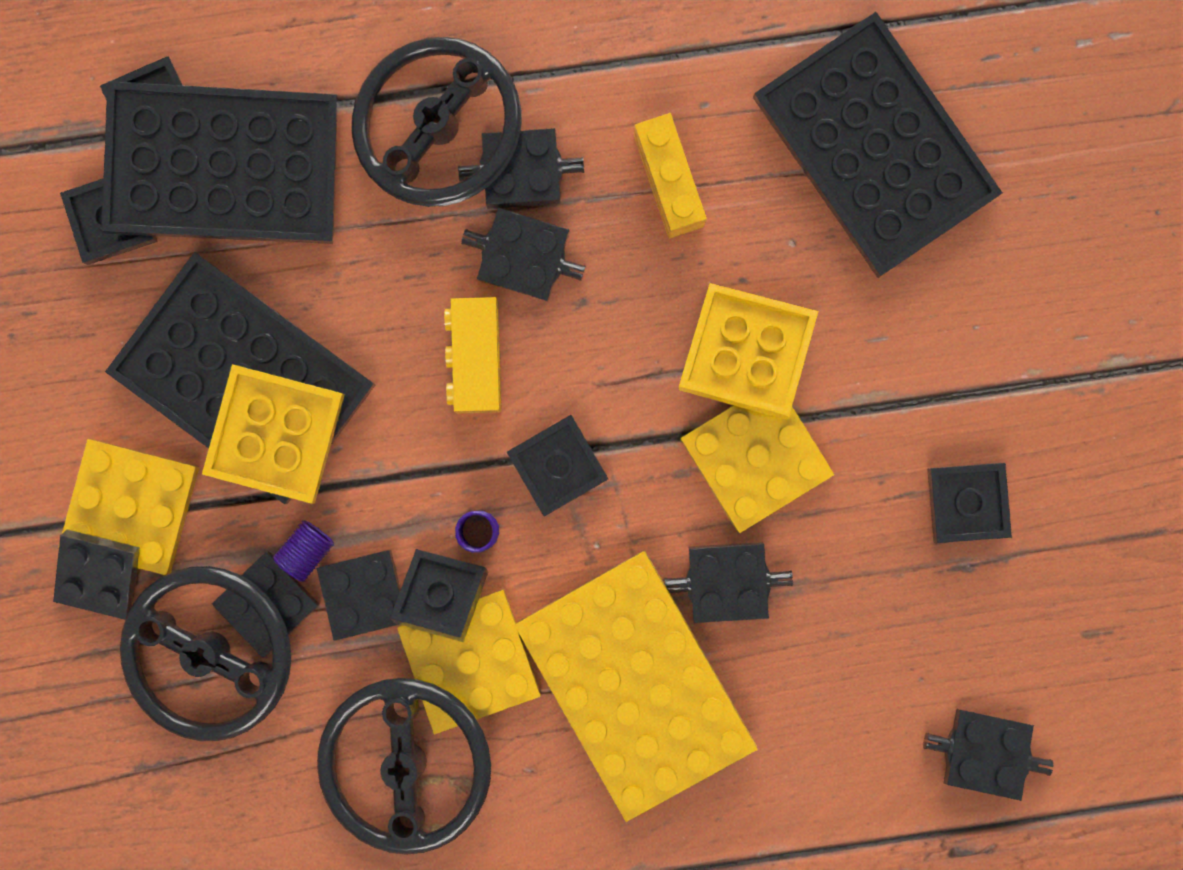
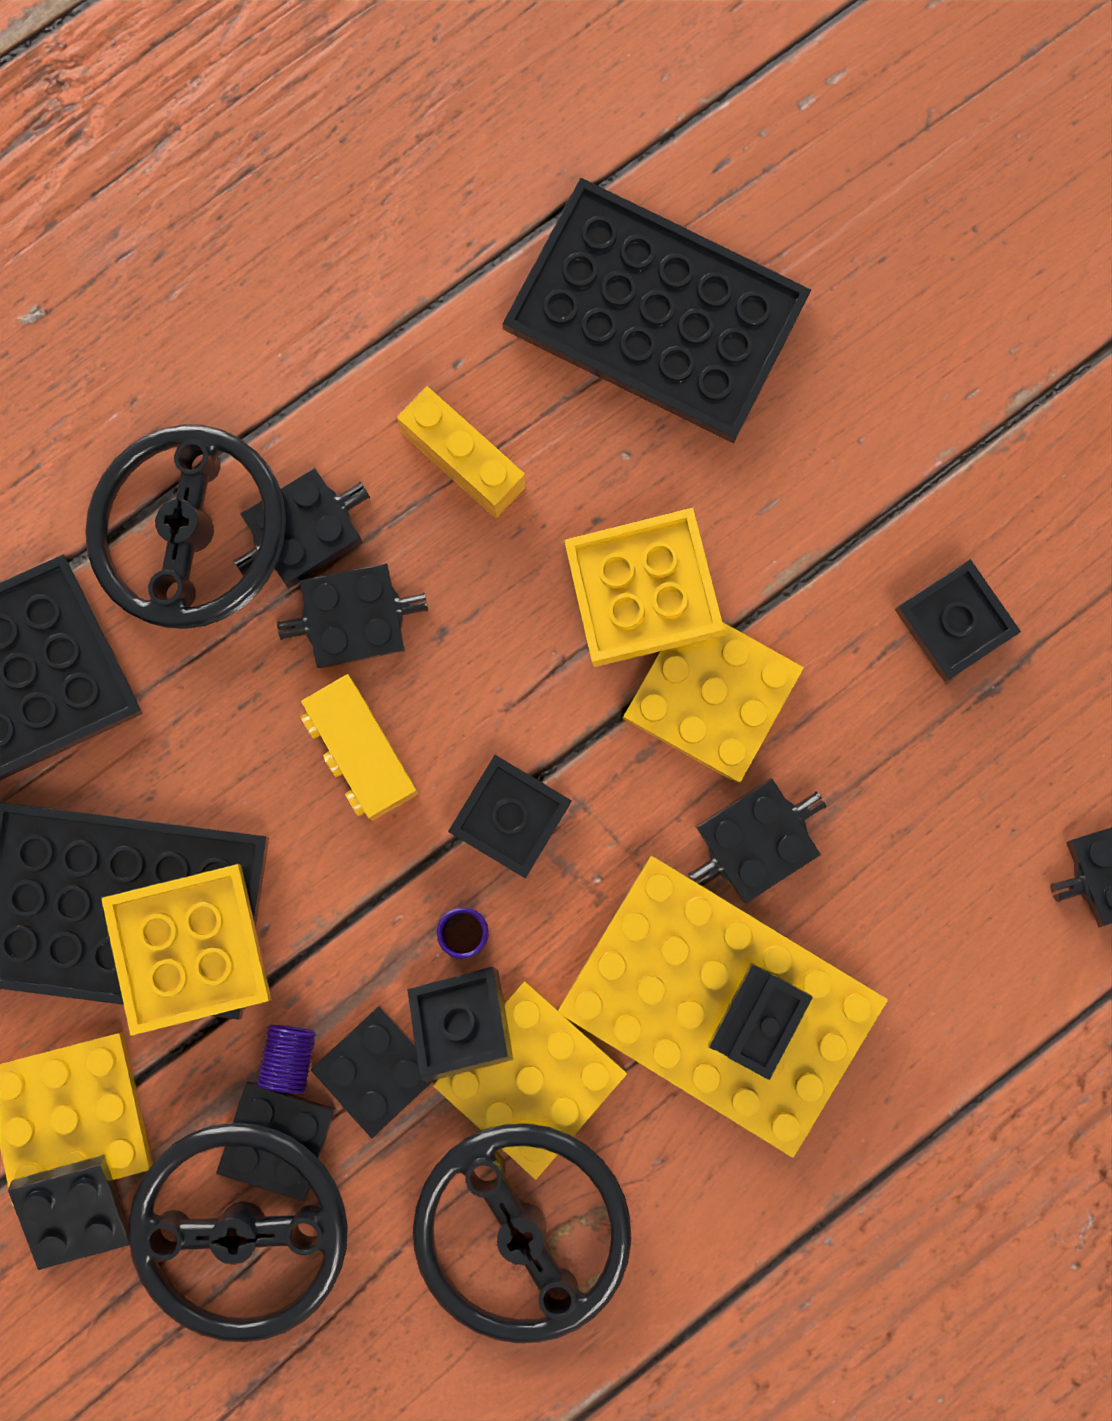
camera: 35 degrees left, 5 degrees down
none -> black plate [708,963,813,1080]

